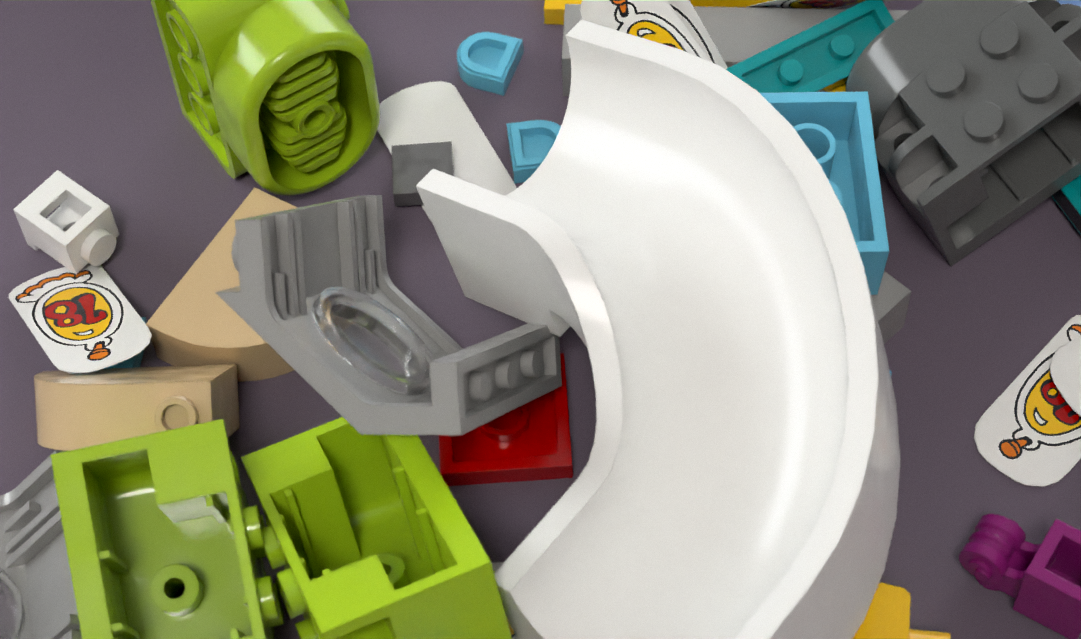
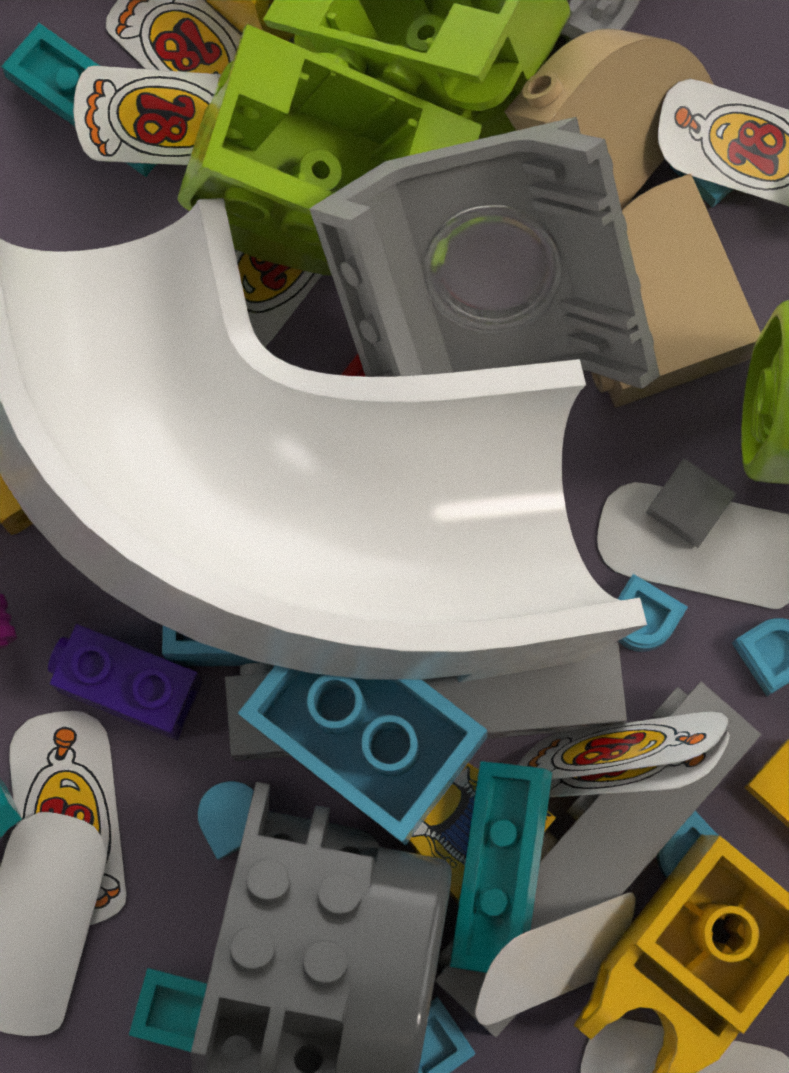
camera: 125 degrees right, 20 degrees up
none -> dark purple brick [48,624,203,741]
none -> medium azure tile [198,781,254,861]

